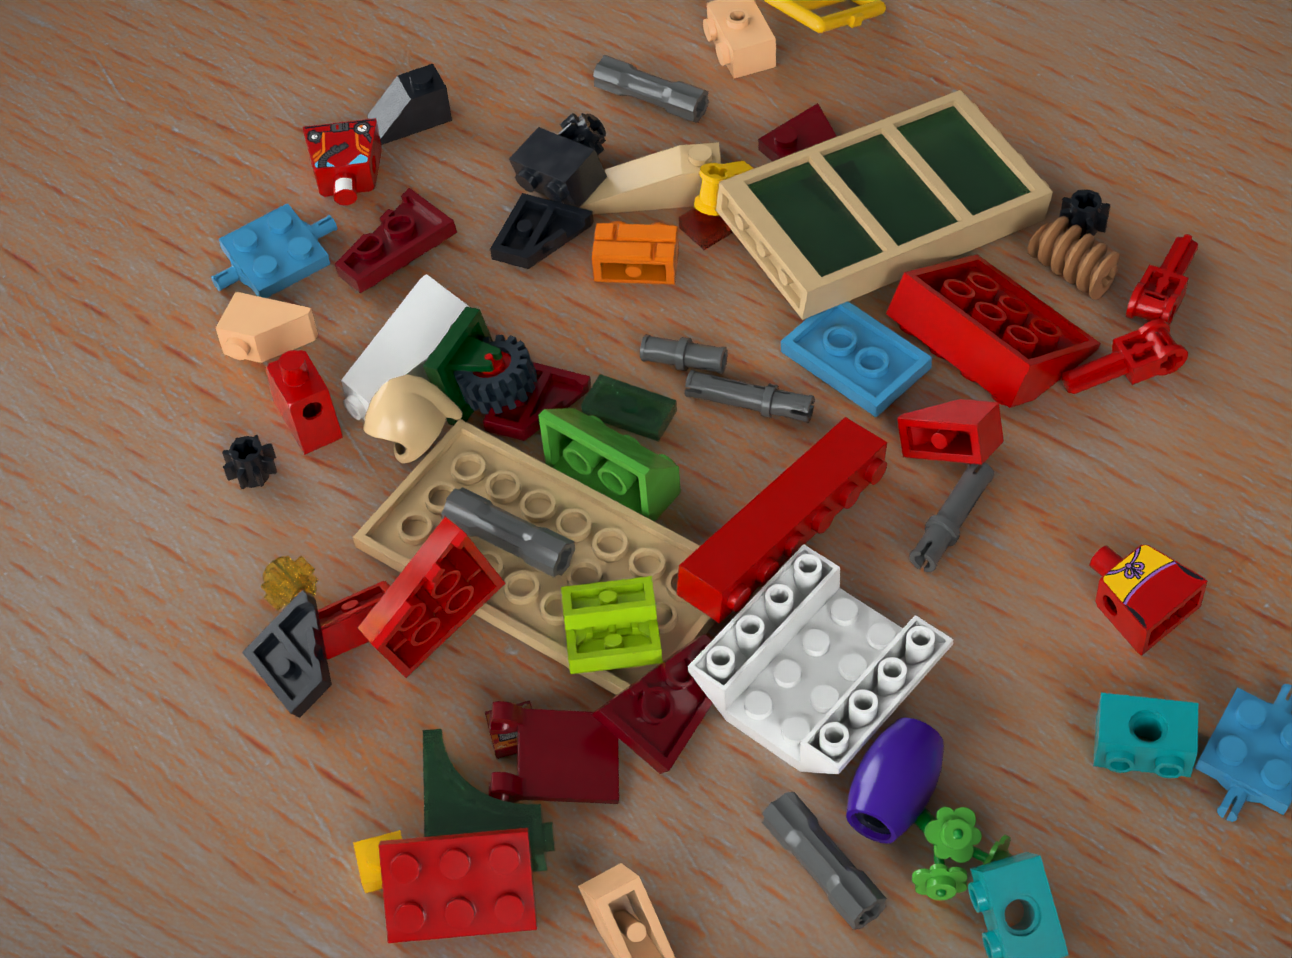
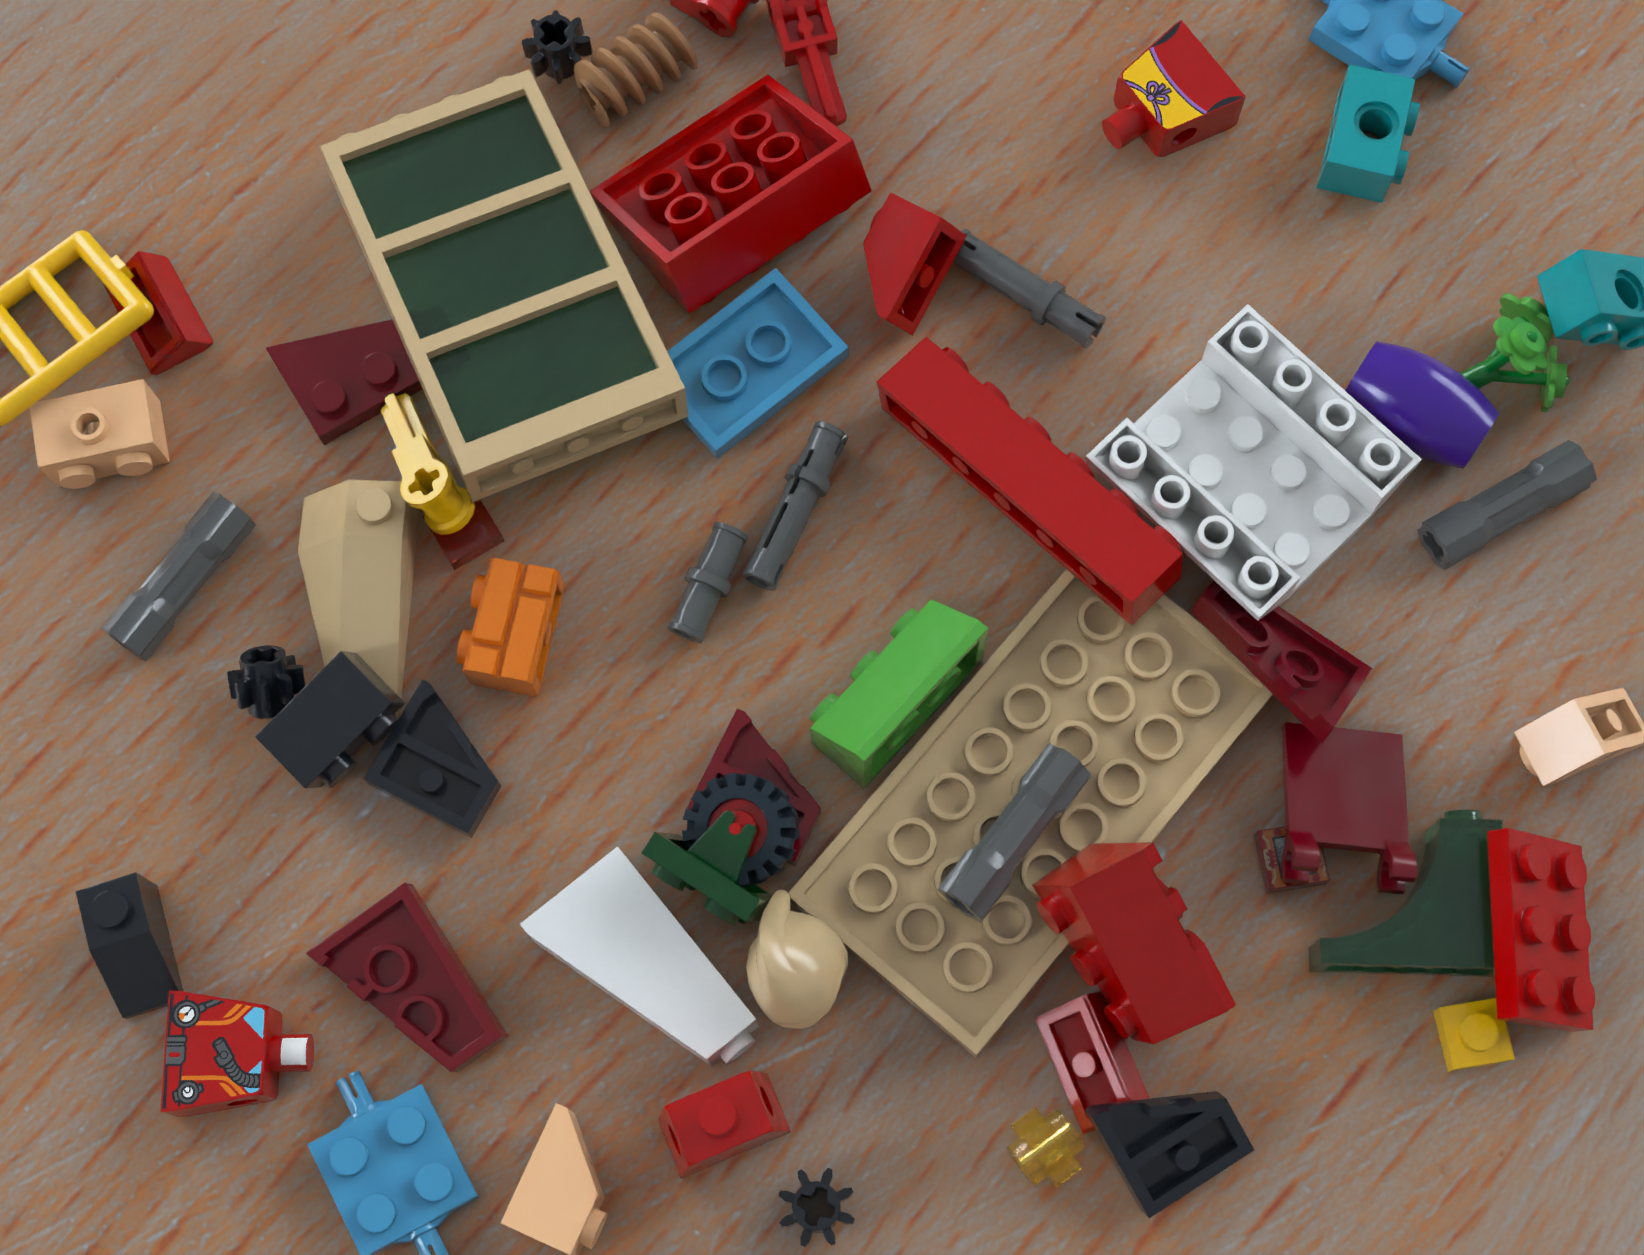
camera: 85 degrees left, 20 degrees up
lime slope [561,576,663,674] -> none
clear green plate [581,374,677,442] -> none
none -> red slope [104,251,213,375]

